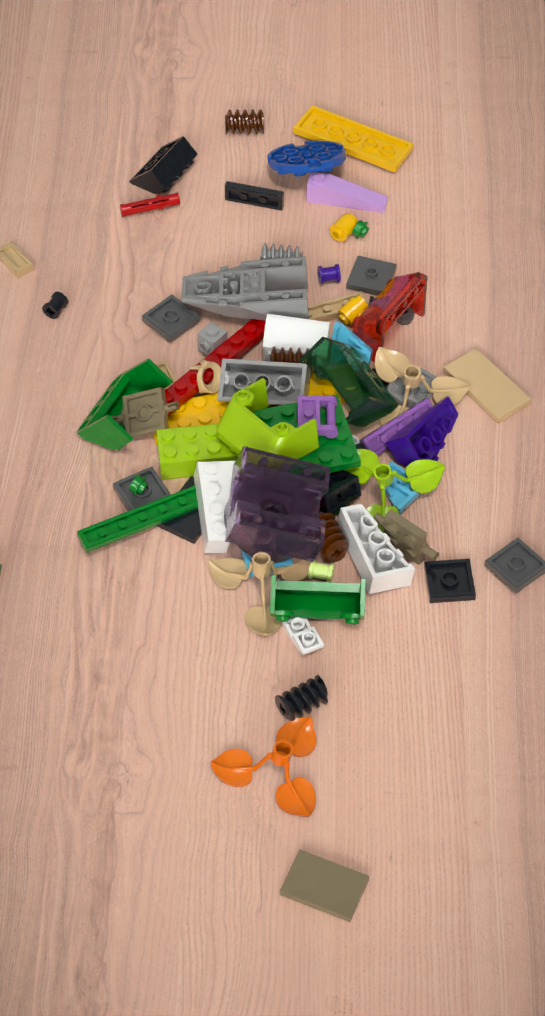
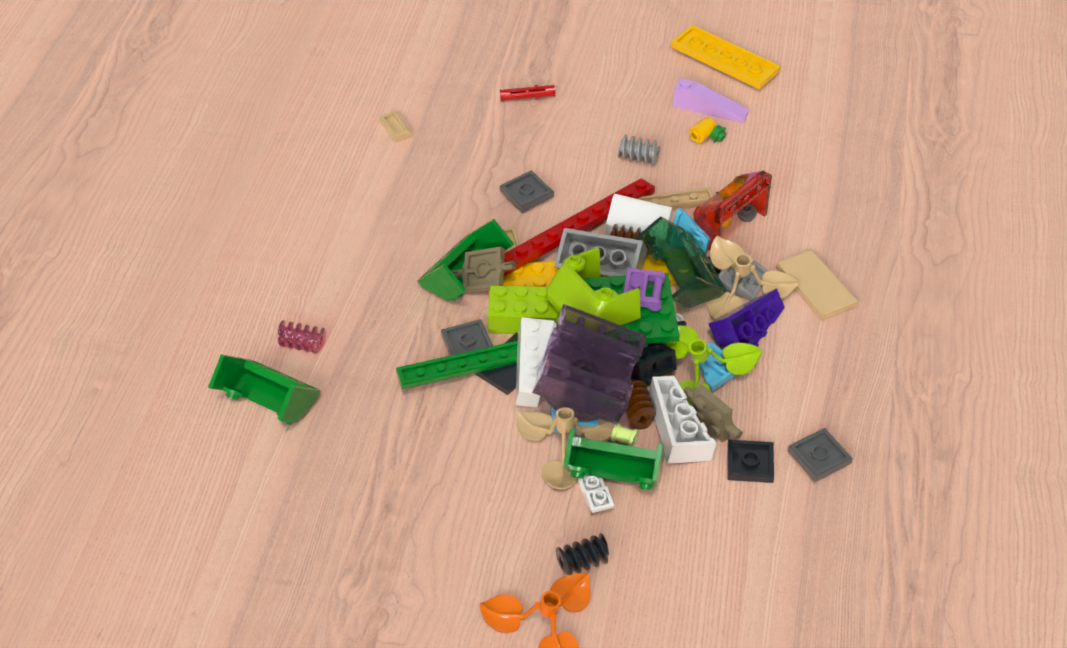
camera: 10 degrees right, 5 degrees down
black bush [42,292,69,319] -> none
black slope [129,136,198,194] -> none
green plate [129,475,148,496] -> none
light grey wedge [181,256,309,320] -> none
tan piece [189,359,221,394] -> none
light grey brick [198,322,228,356] -> none
reddish brown piece [225,109,264,134] -> none
black tile [225,181,284,211] -> none
blue plate [267,141,346,176] -> none
dark purple bush [317,264,341,284] -> none
yellow brick [338,295,369,326] -> none
dark grey plate [346,256,397,297] -> none
medium lavender tile [359,398,432,456] -> none

